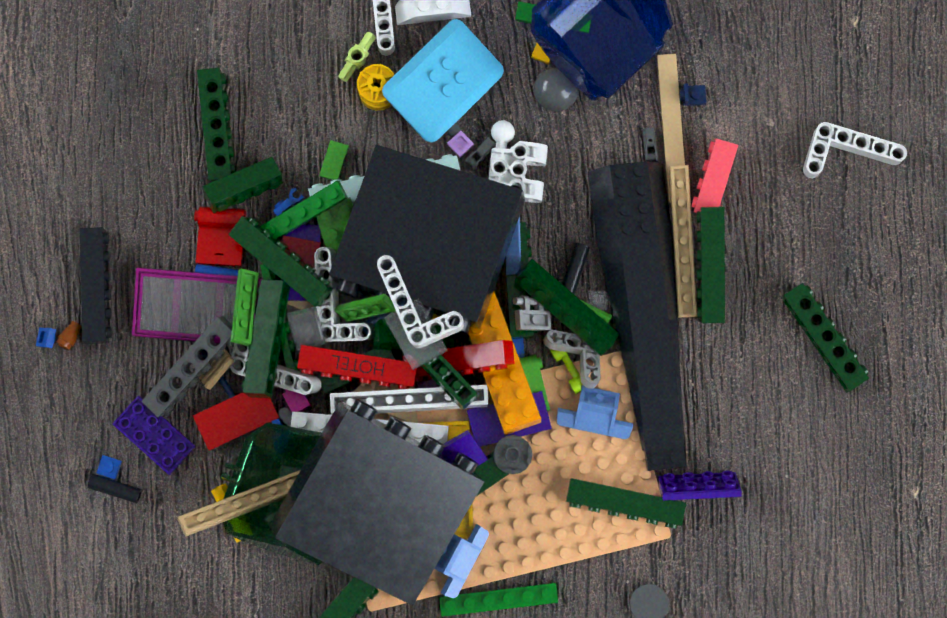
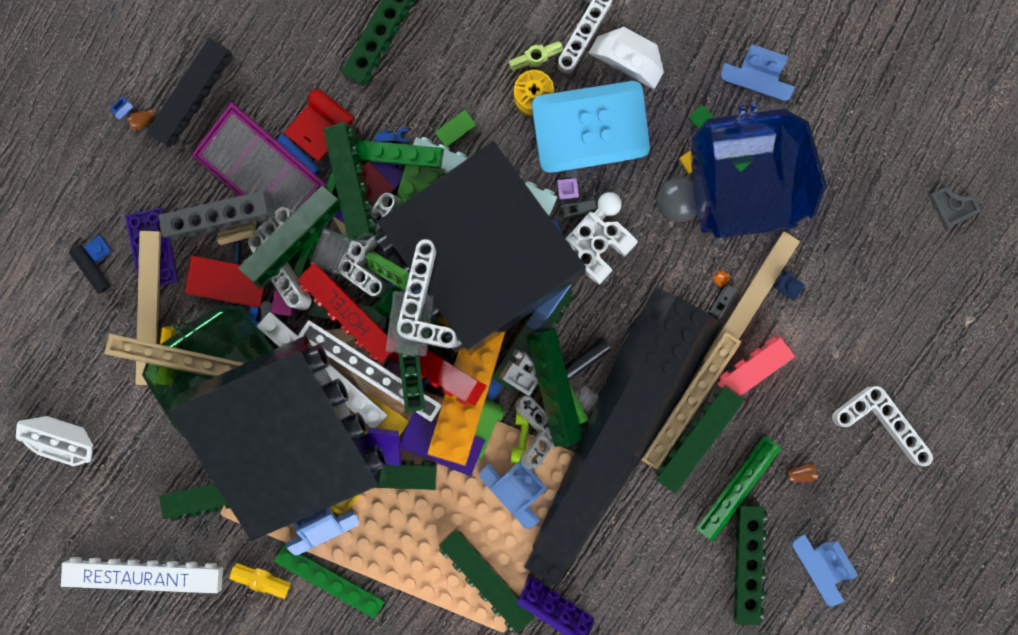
camera: 35 degrees right, 5 degrees up
dark green brick [202,157,283,213] -> none
bright green tile [230,268,259,346] -> none
dark grey tile [493,435,532,474] -> none
none -> tan tile [136,231,161,385]
none -> green plate [696,436,781,542]
none -> orange hinge [713,270,730,287]
none -> dark orange cone [788,463,818,482]
none -> medium blue plate [792,535,858,606]

